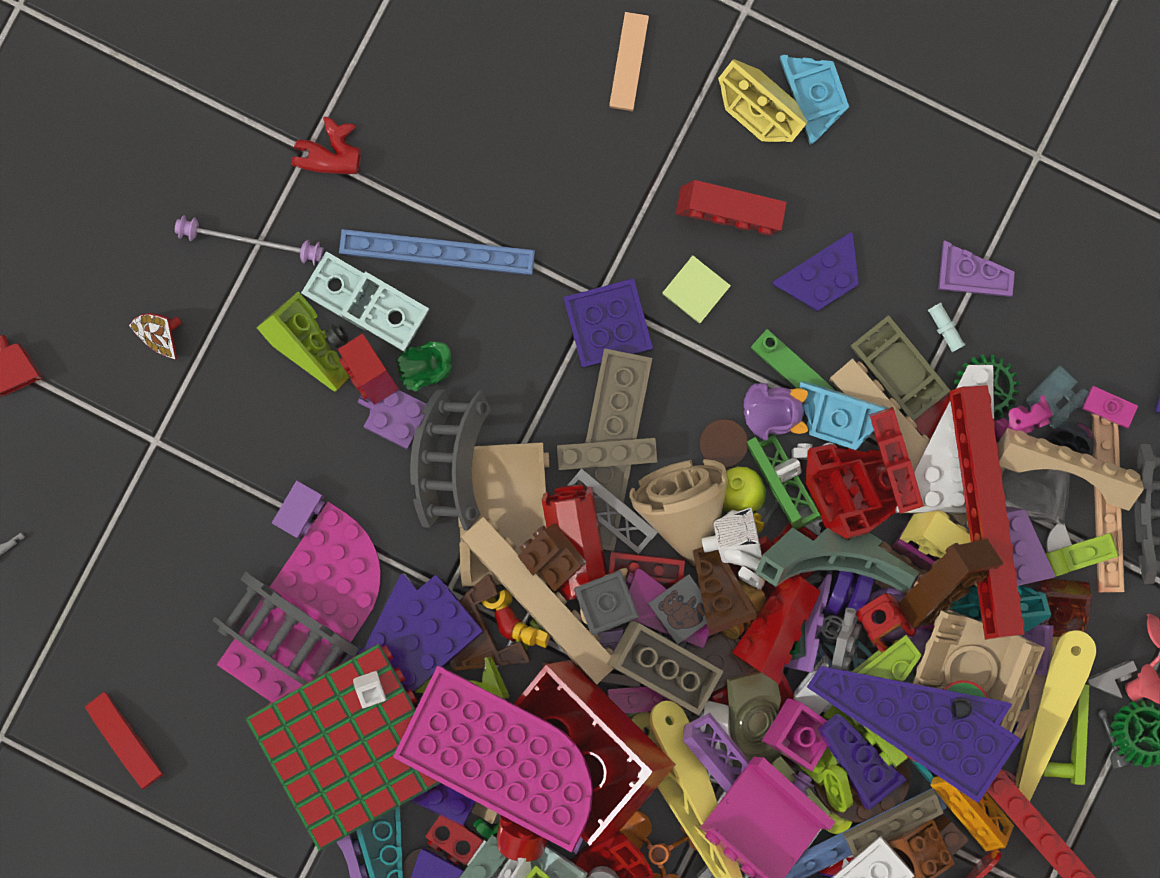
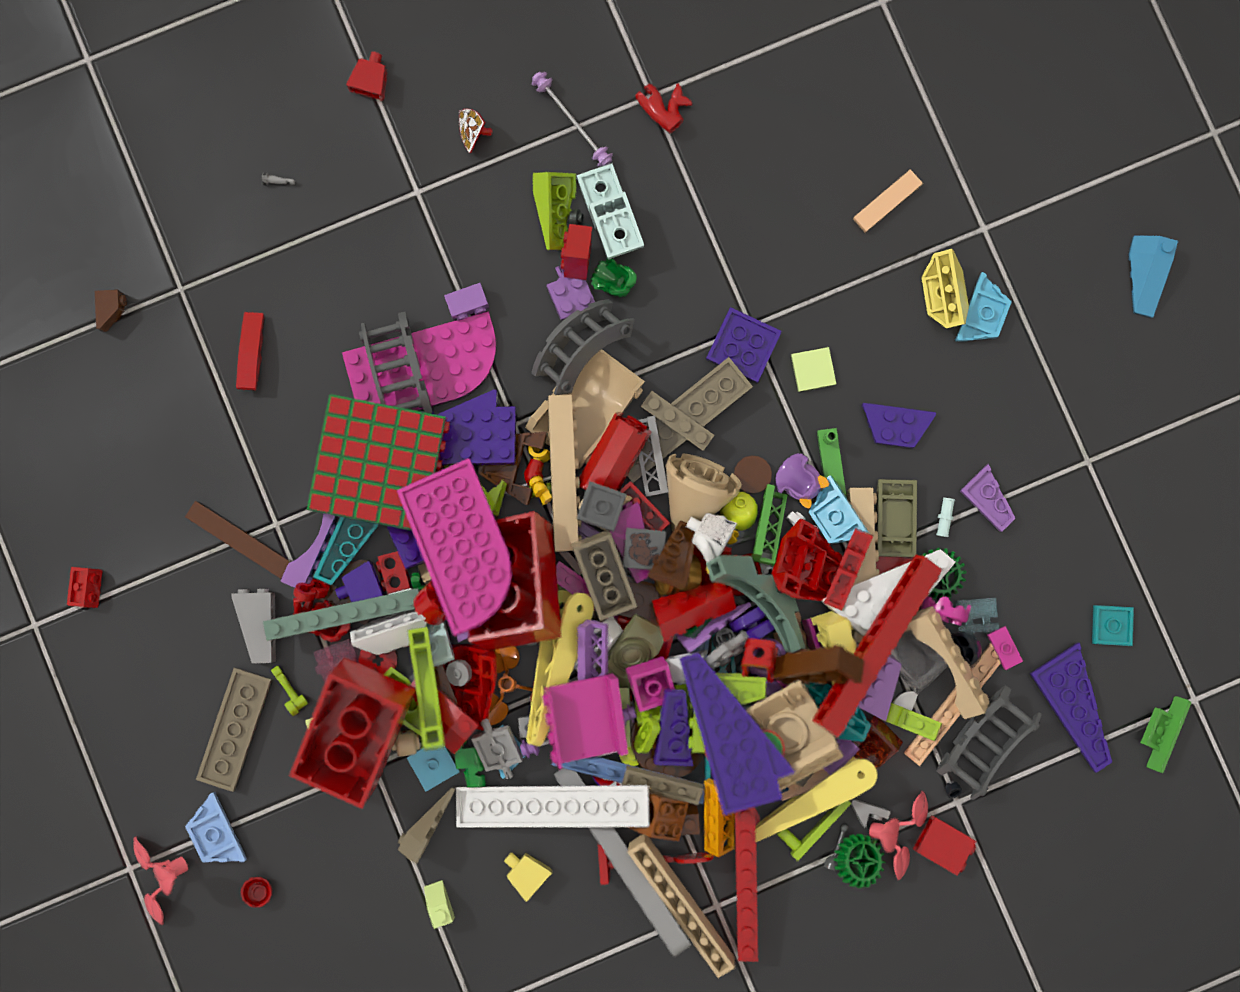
camera: 35 degrees right, 0 degrees up
medium blue tile [339,229,535,275] -> none
white slope [353,671,386,708] -> none
reddish brown plate [518,523,587,592] -> none
red wedge [675,180,787,236] -> none
white tile [738,566,765,590] -> none
white slope [773,458,802,483] -> none
black hinge [951,698,972,720] -> none

